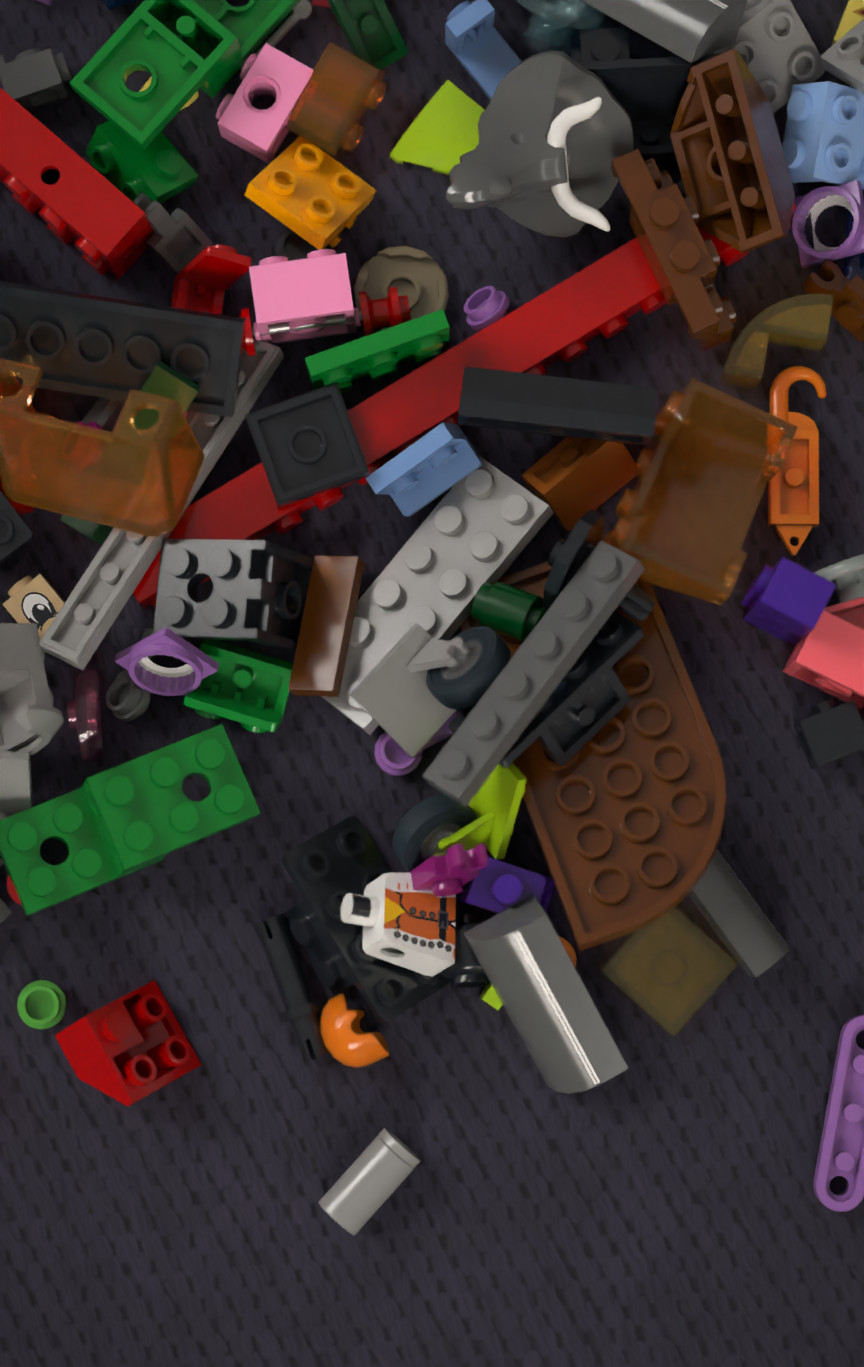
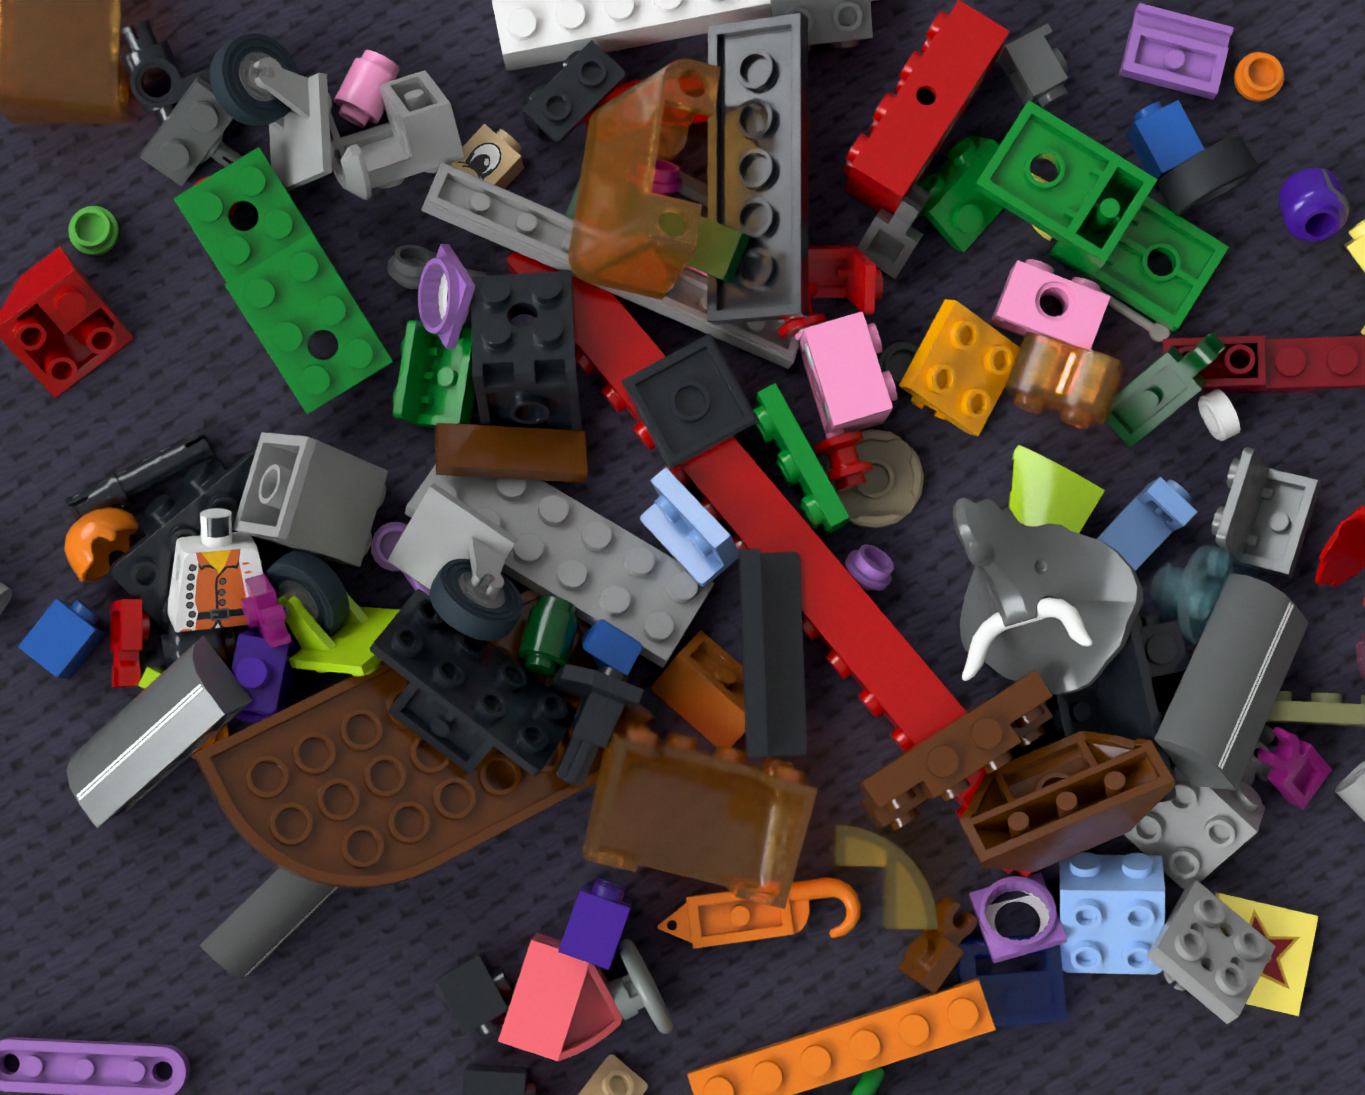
camera: 75 degrees right, 0 degrees up
clear pink plate [67,668,104,763] -> none
dark grey plate [422,540,645,807] -> none
clear yellow tile [600,907,738,1037] -> none
none -> blue brick [18,599,107,680]
none -> red plate [110,599,150,688]
none -> light grey slope [232,432,388,567]
none -> blue slope [581,619,643,676]

